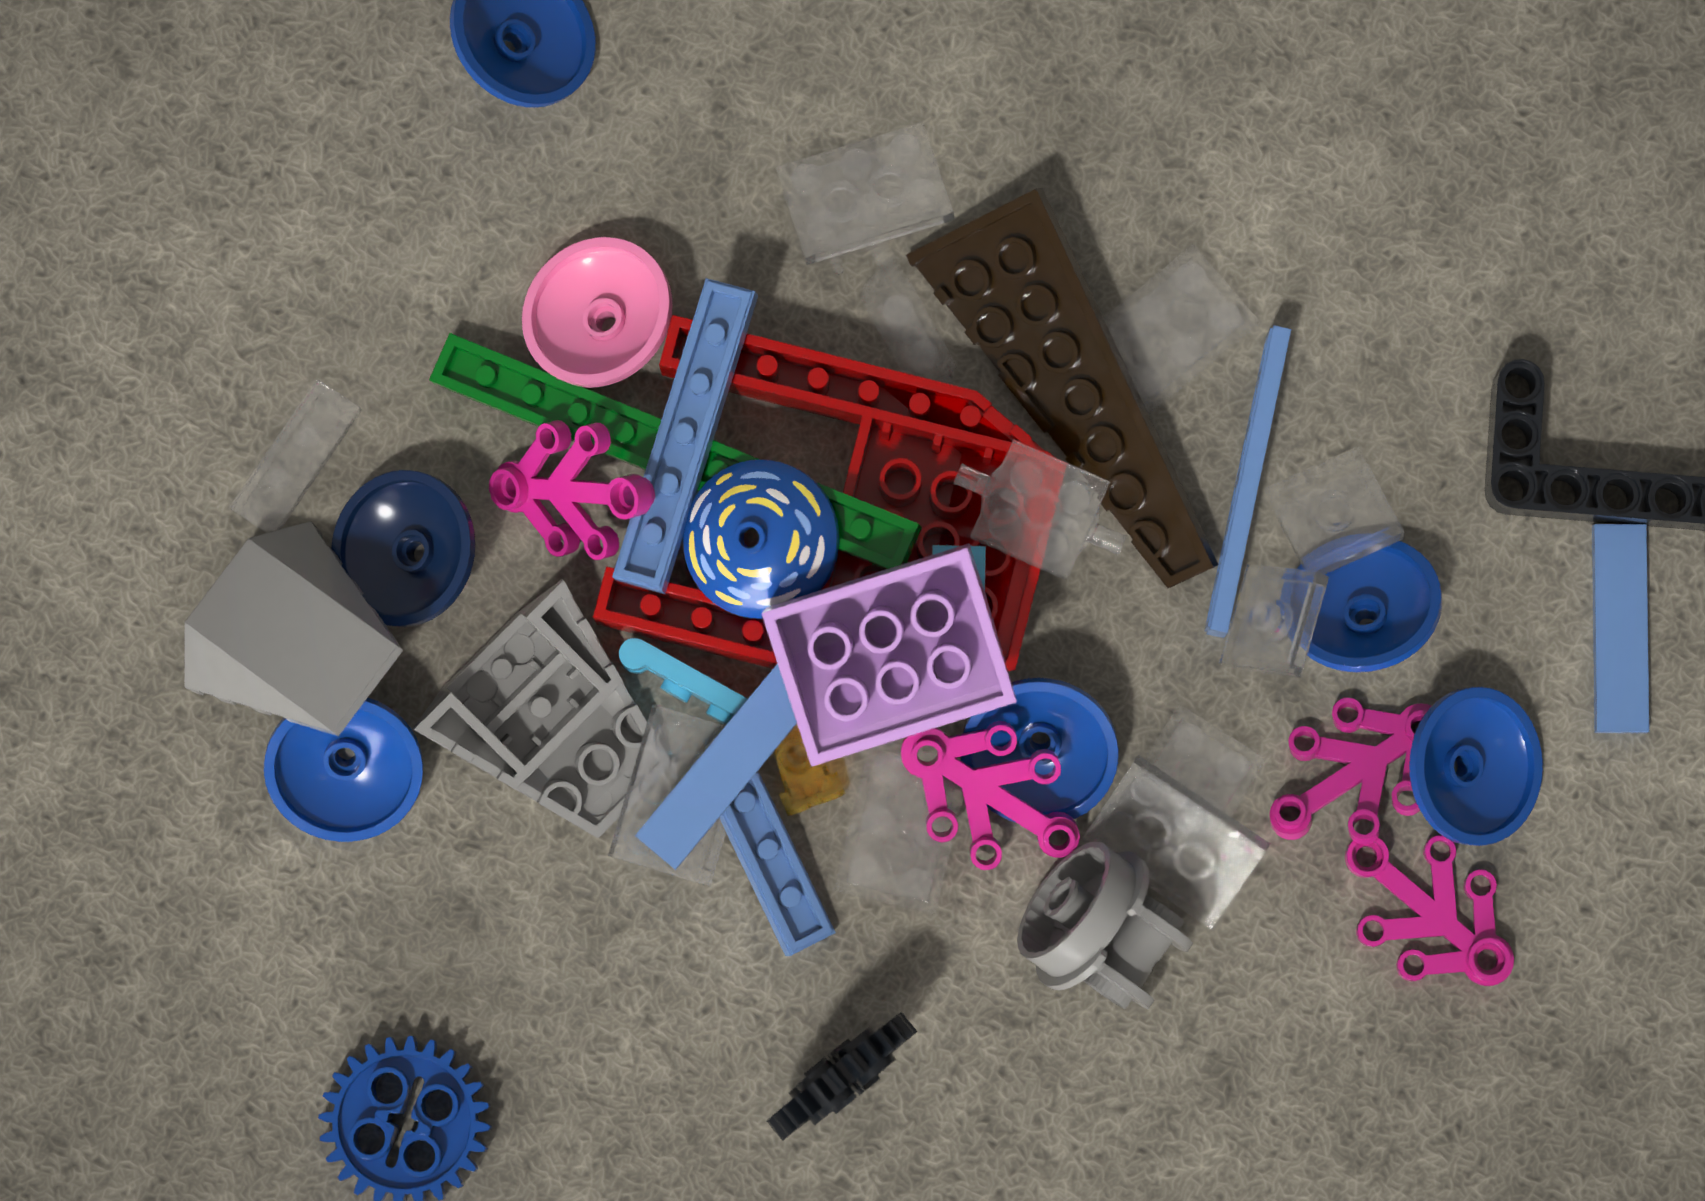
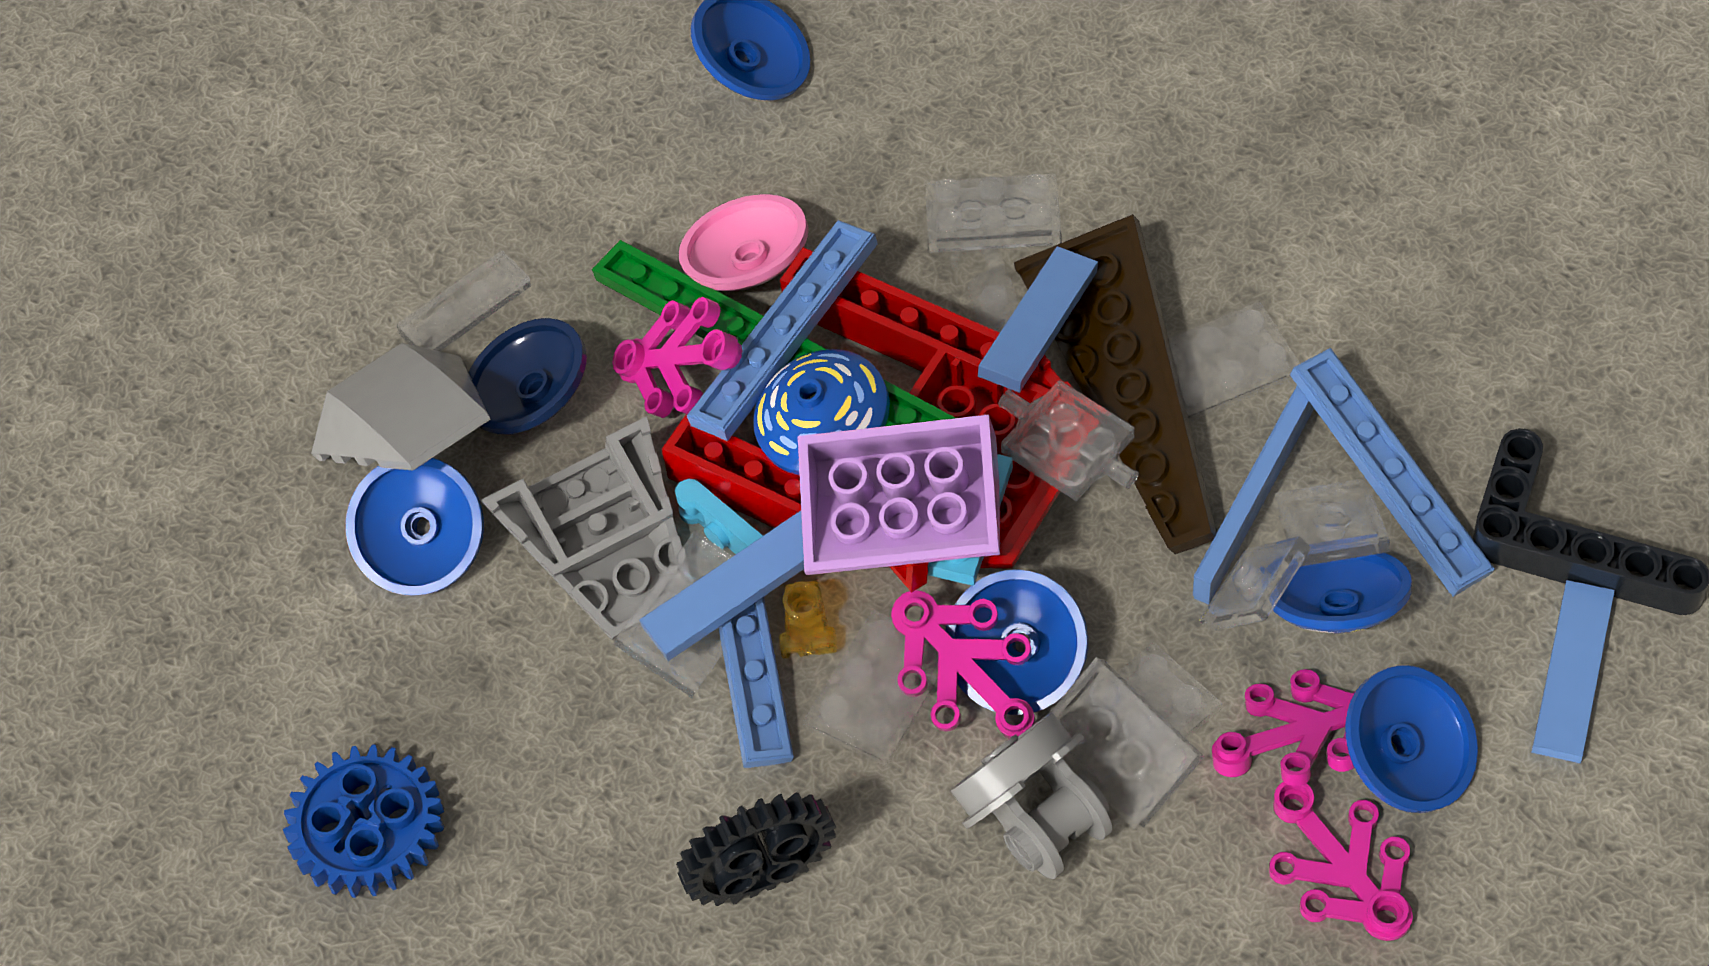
camera: 20 degrees right, 25 degrees down
none -> medium blue tile [978,246,1098,393]
none -> medium blue tile [1290,348,1495,597]

